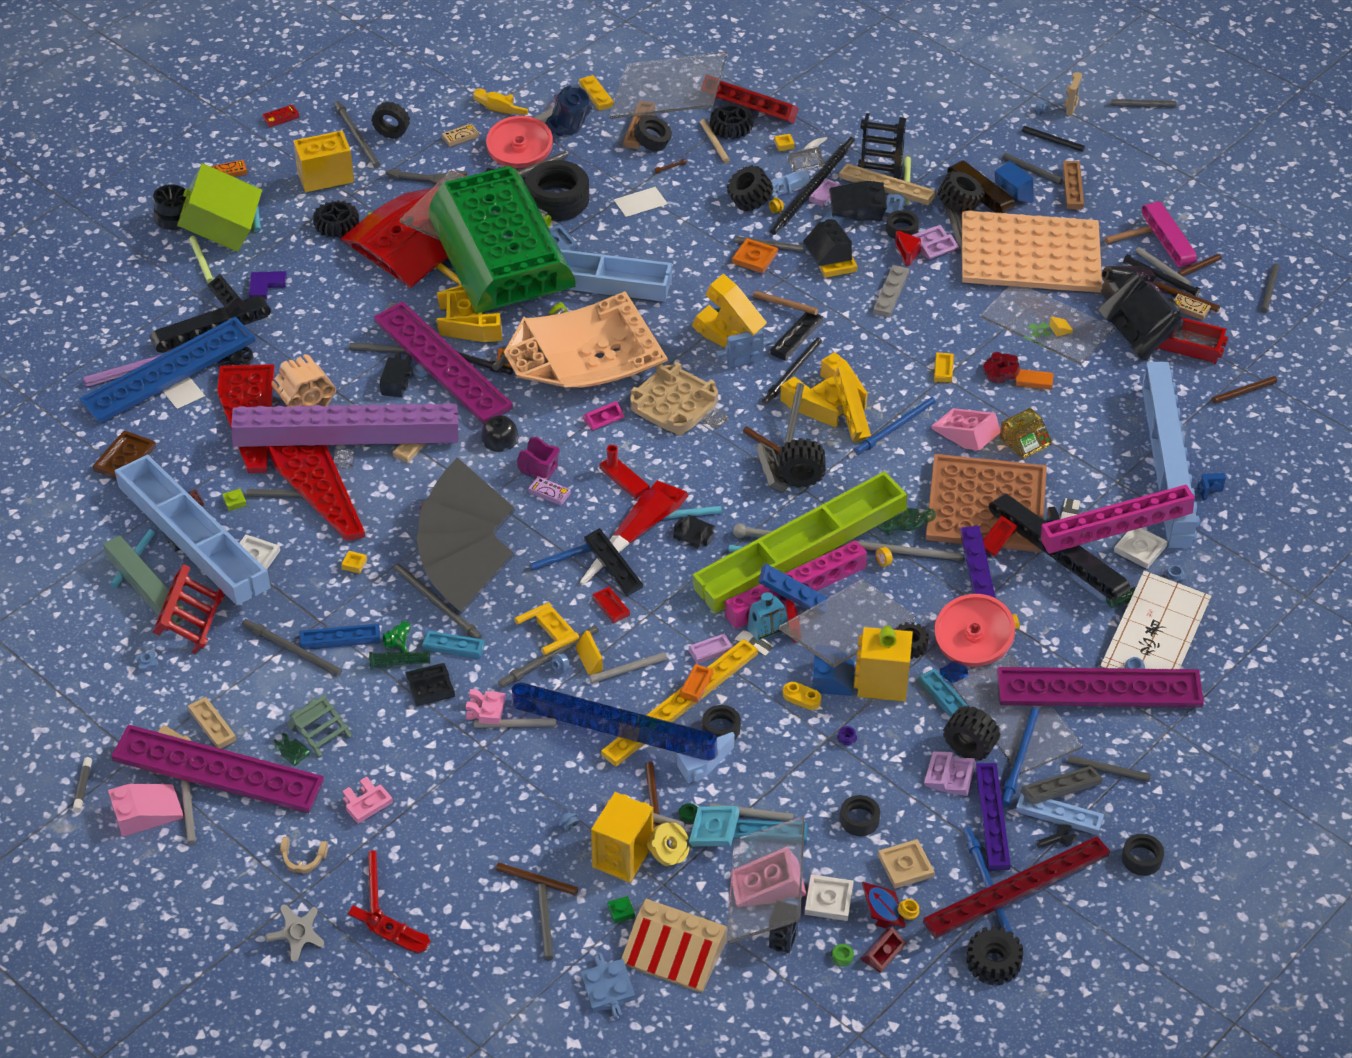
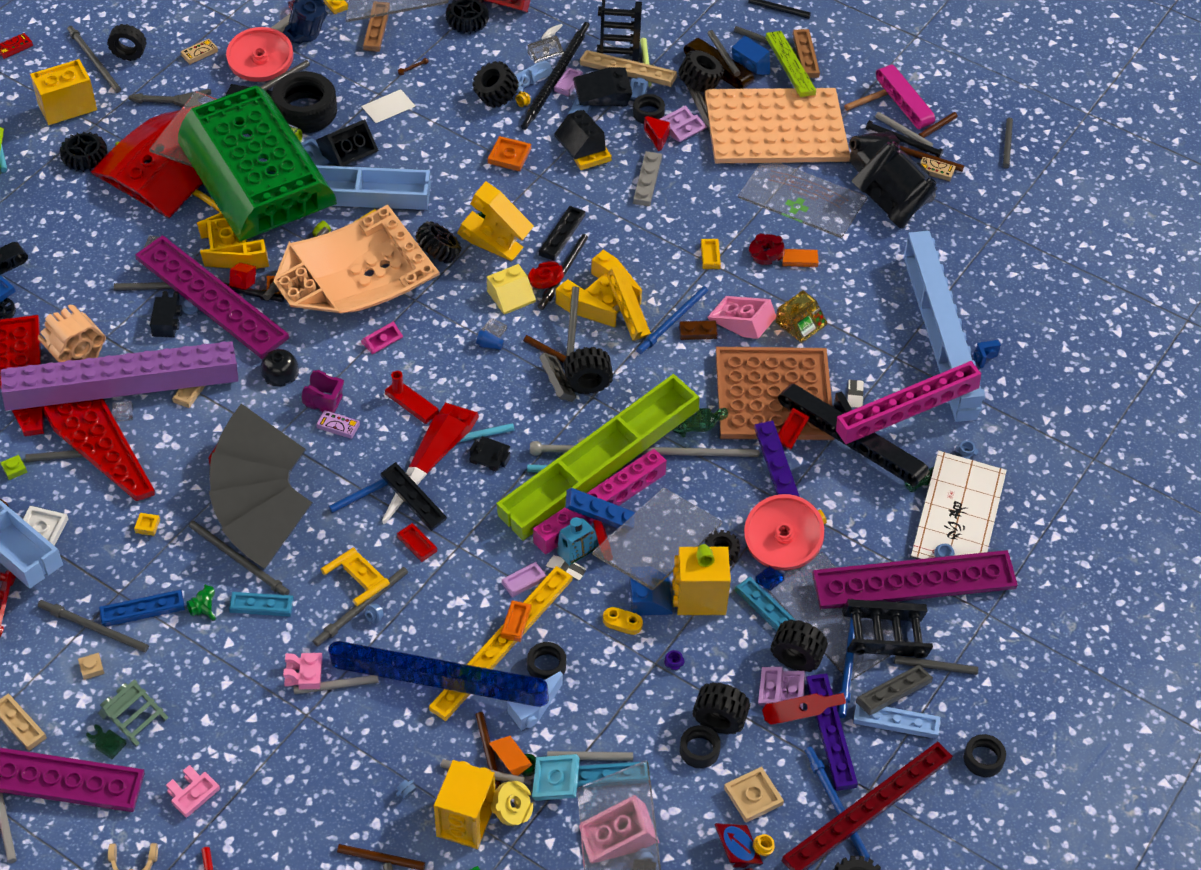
camera: 10 degrees left, 5 degrees up
dark purple tile [249,271,287,300] -> none
clear green pin [369,651,430,670] -> none
black slope [405,663,455,706] -> none
yellow animal [473,88,528,115] -> none
yellow slope [576,630,603,675] -> none
light grey bar [590,652,667,683] -> none
tan plate [630,362,718,436] -> none
black tyre [634,115,672,151] -> none
tan bar [700,119,730,164] -> none
medium blue plate [715,329,775,368] -> none
flat silver bar [735,236,804,252] -> none
medium nougat bar [753,291,818,315] -> none
yellow plate [774,134,795,151] -> none
white plate [804,874,854,921] -> none
yellow tile [876,547,893,567] -> none
black bar [1037,825,1077,848] -> none
yellow slope [1049,317,1073,337] -> none
white plate [1114,528,1168,569] -> none
red door [1156,318,1228,364] -> none
reddish brown bar [1212,376,1277,404] -> none
none -> tan plate [78,653,105,680]
none -> red brick [229,263,256,290]
none -> black slope [316,119,379,166]
none -> black gear [415,221,462,263]
none -> blue cone [476,330,504,350]
none -> light yellow slope [487,264,536,315]
none -> orange slope [489,736,532,776]
none -> red tile [528,261,564,289]
none -> reddish brown plate [679,321,718,340]
none -> black tyre [692,682,751,735]
none -> dark grey bar [707,30,740,77]
none -> red piece [762,693,846,725]
none -> lime tile [765,31,816,97]
none -> black fence [842,599,933,658]

